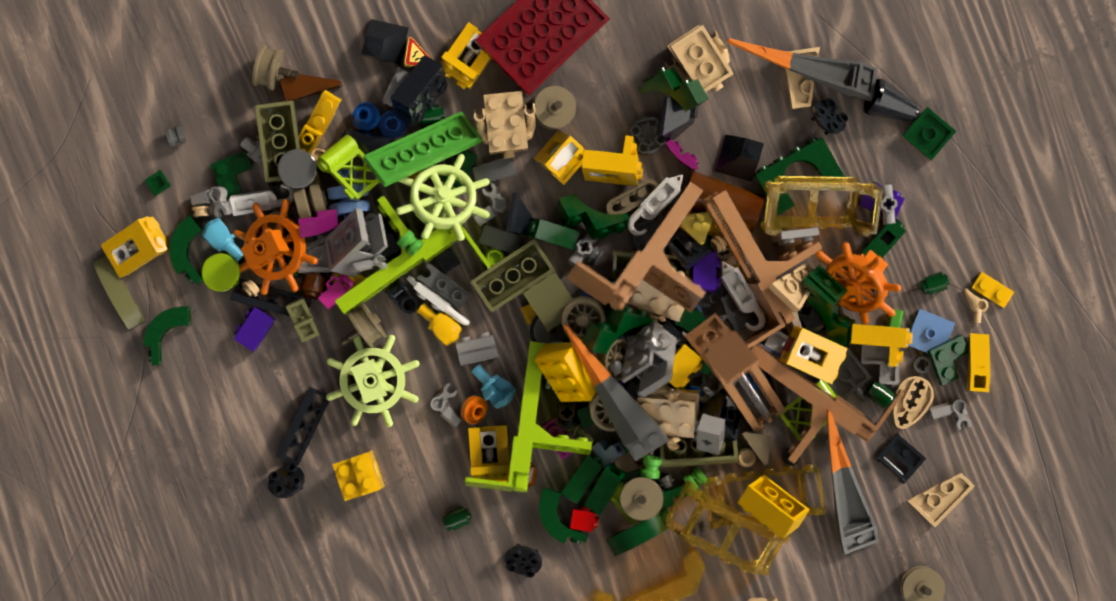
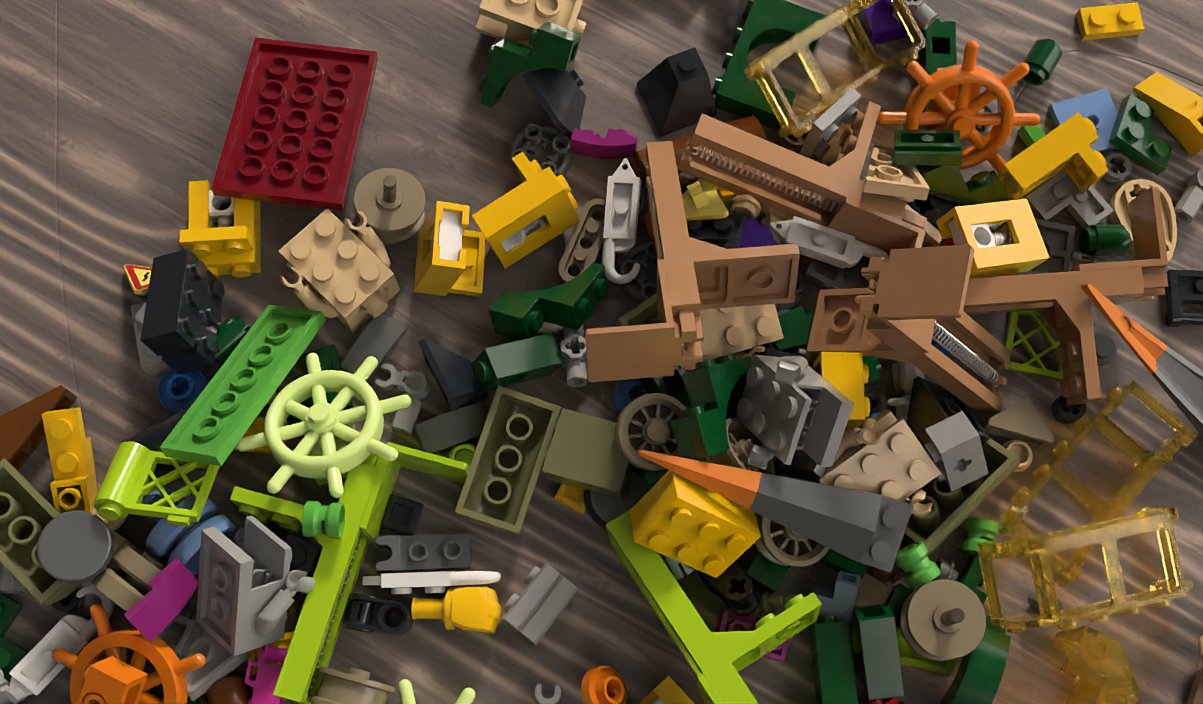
camera: 45 degrees left, 15 degrees down
blue plate [352,102,380,131] -> none
black slope [361,19,409,65] -> none
medium azure piece [471,364,516,409] -> none
yellow brick [738,475,810,539] -> none
tan animal [964,288,989,323] -> none

